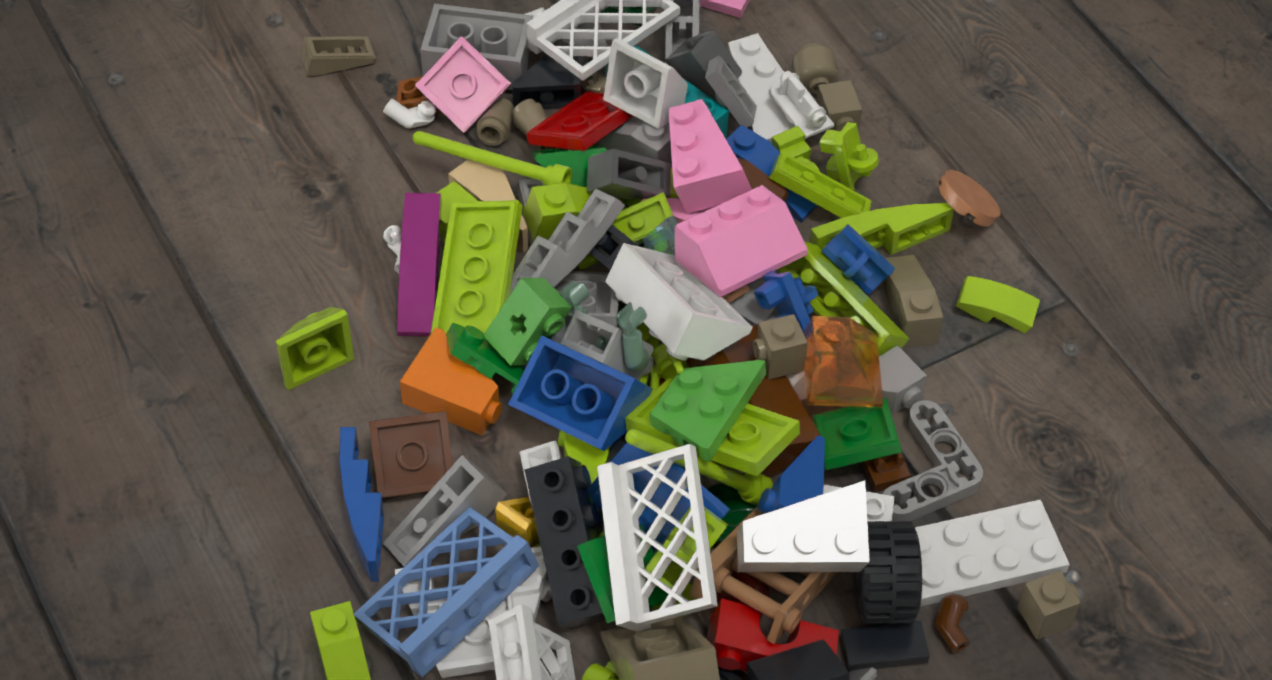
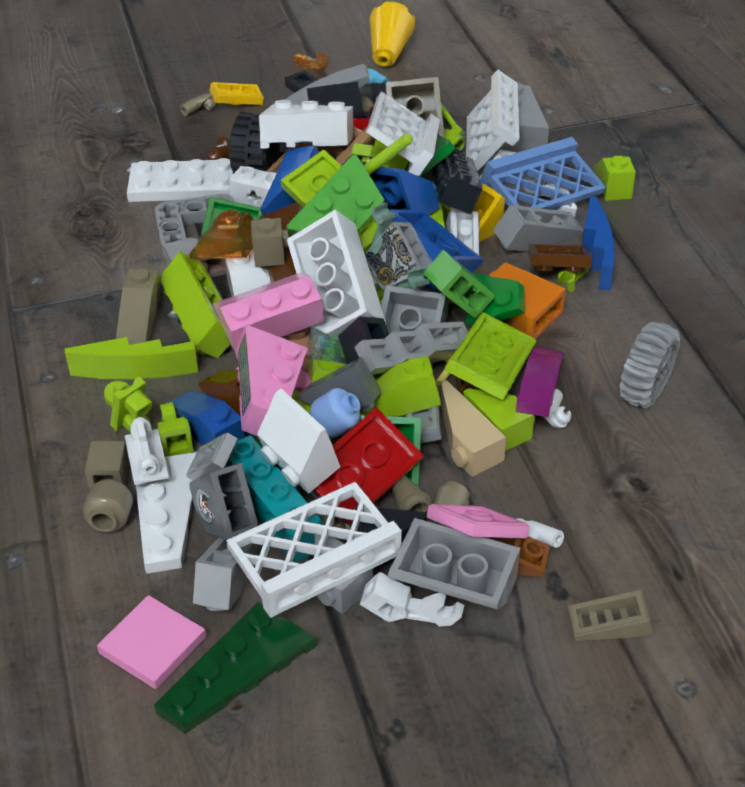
camera: 165 degrees left, 10 degrees down
lime slope [276,307,355,390] -> none
lime piece [412,131,572,185] -> none
blue hips [754,271,818,337] -> none
lime tile [769,151,872,218] -> none
blue hips [822,224,895,295] -> none
nougat tile [938,169,1001,227] -> none
lime slope [956,276,1040,334] -> none
dark tan brick [1017,570,1081,640] -> none
none -> light blue head [310,388,360,439]
none -> light grey gear [619,322,680,409]

